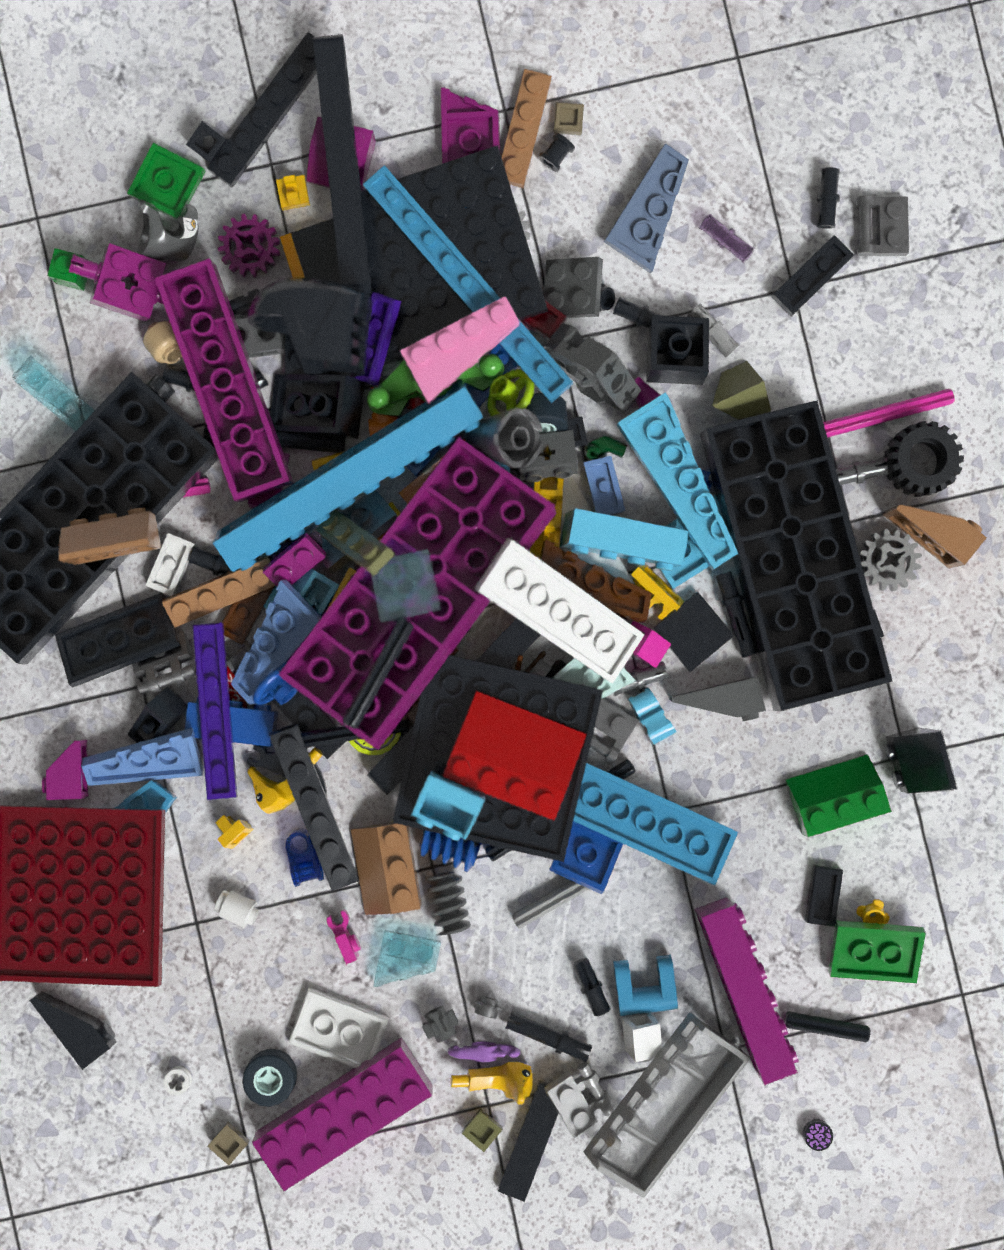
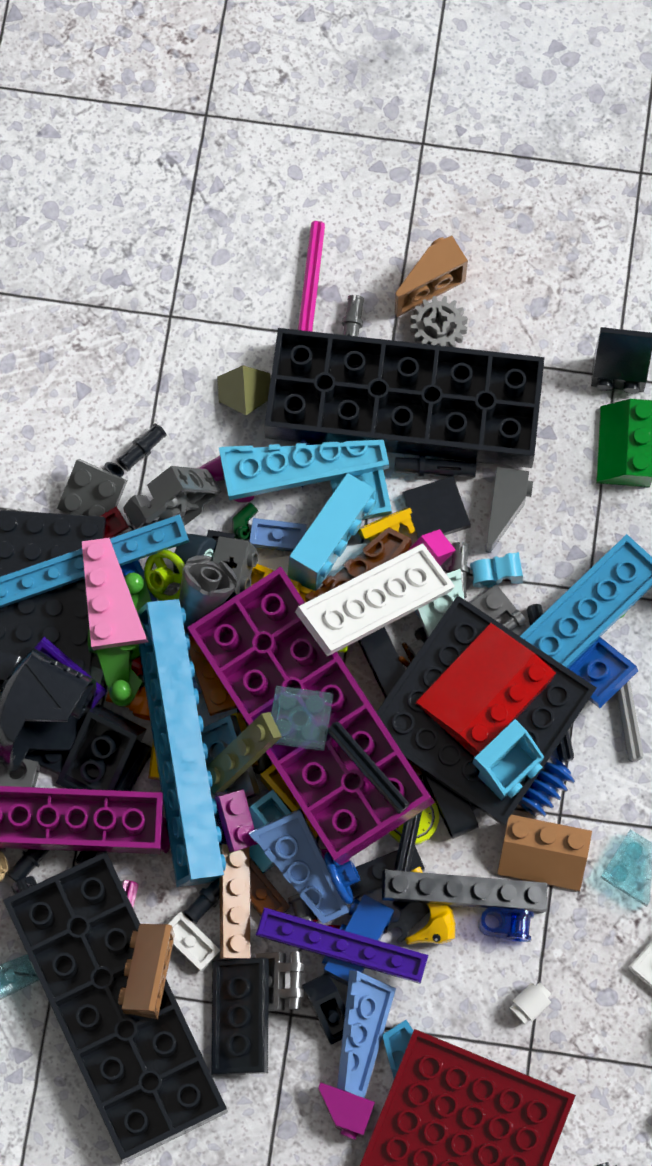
camera: 65 degrees left, 15 degrees down
yellow tile [215,815,254,849] -> none
dark pink plate [327,909,361,965] -> none
dark grey piece [425,872,471,935] -> none
sand blue wing [603,143,689,273] -> none
black slope [646,315,709,385] -> none
light grey pin [687,303,739,358] -> none
clear purple pin [699,214,755,264] -> none
black plate [772,235,854,317] -> none
black pin [817,167,840,229] -> none
flat silver plate [856,195,909,256] -> none
black tyre [884,421,964,497] -> none

